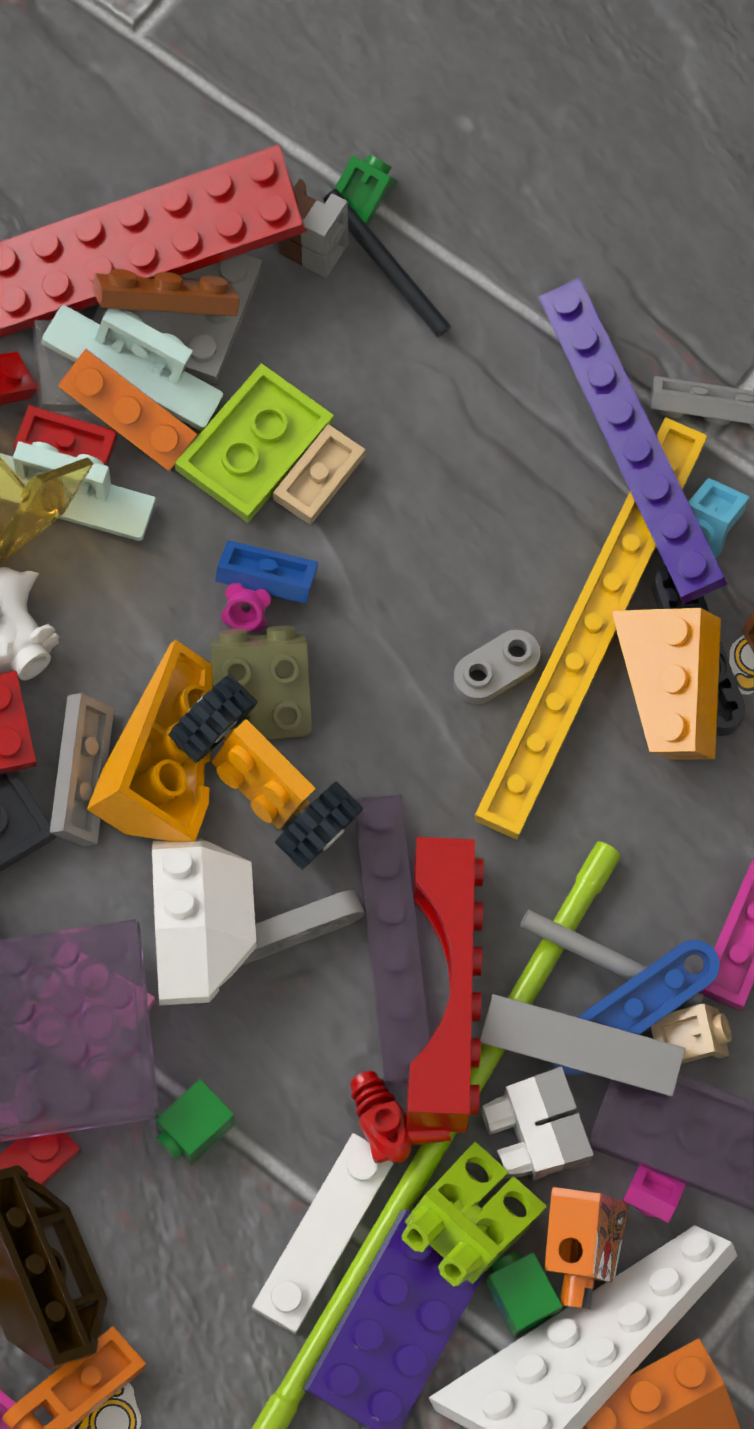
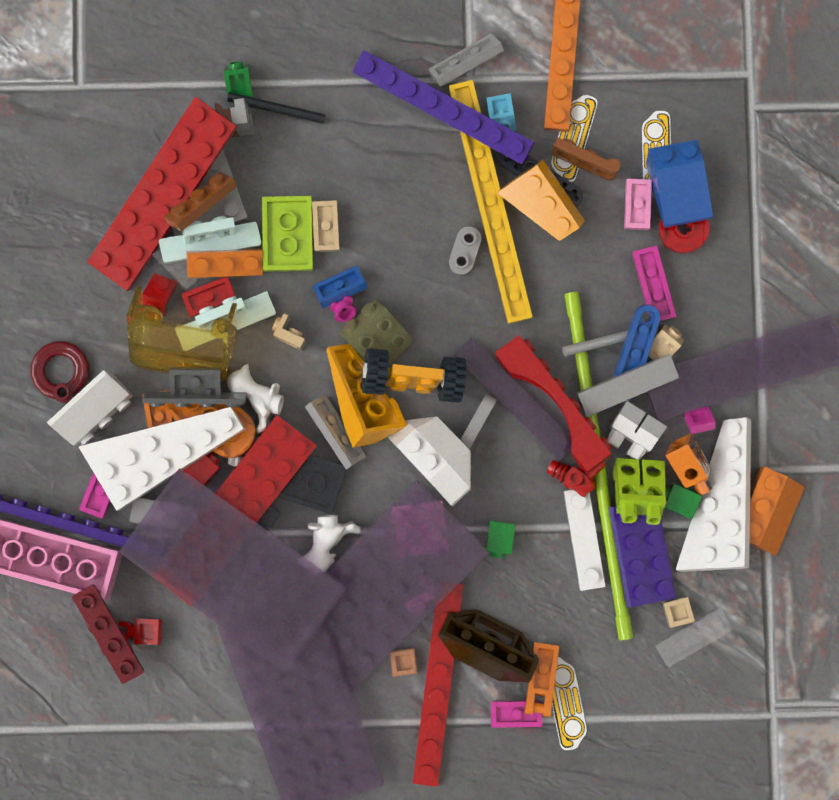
camera: 35 degrees left, 15 degrees up
none -> tan bracket [272,313,306,351]

